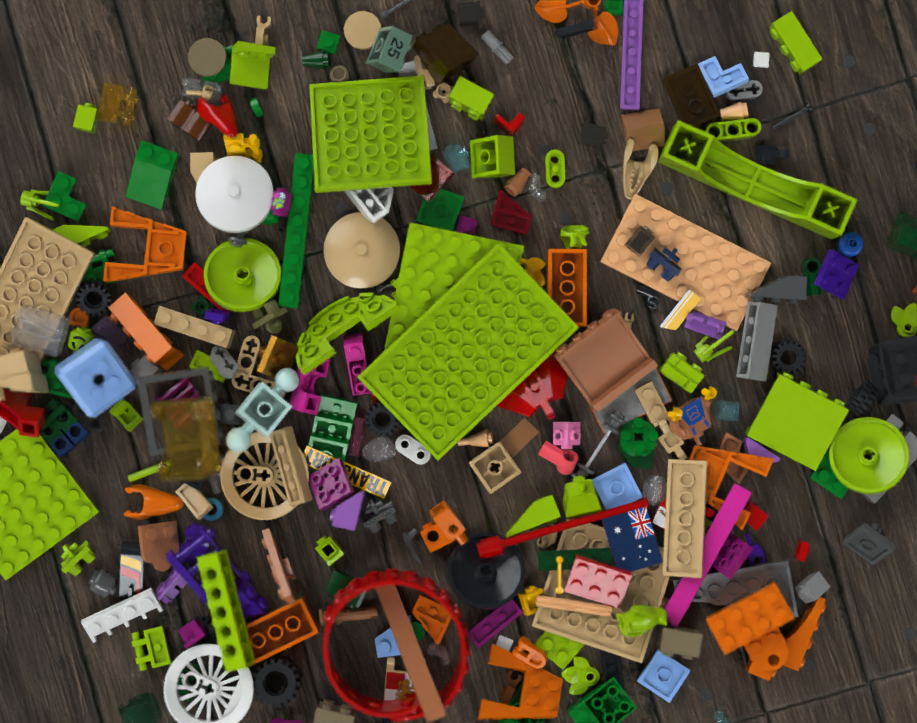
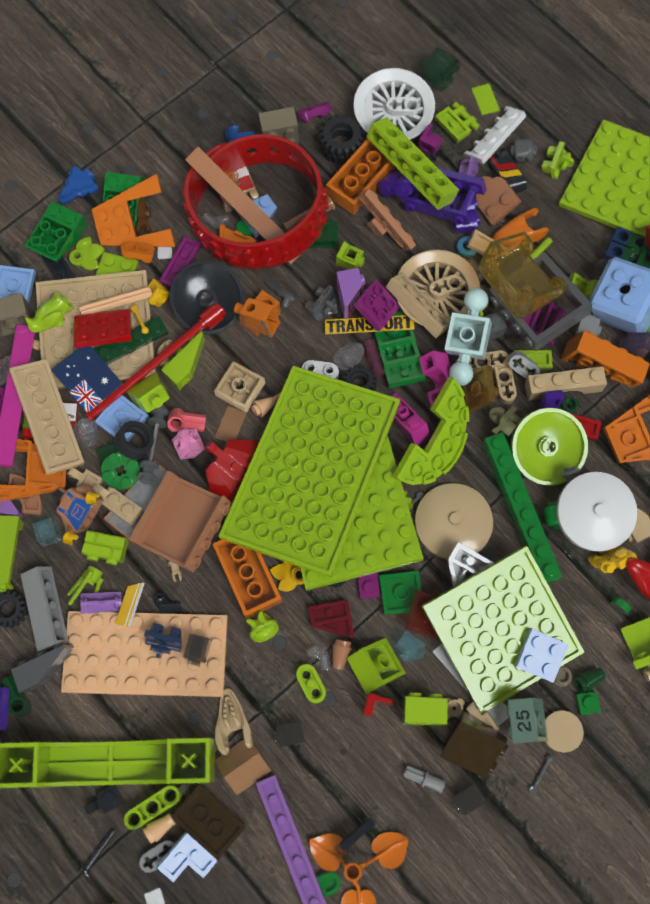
camera: 160 degrees right, 15 degrees down
magenta brick [271,188,292,217] -> none
none -> black tyre [114,421,154,459]
none -> lime sticker [472,84,500,115]
none -> light blue plate [515,628,568,683]

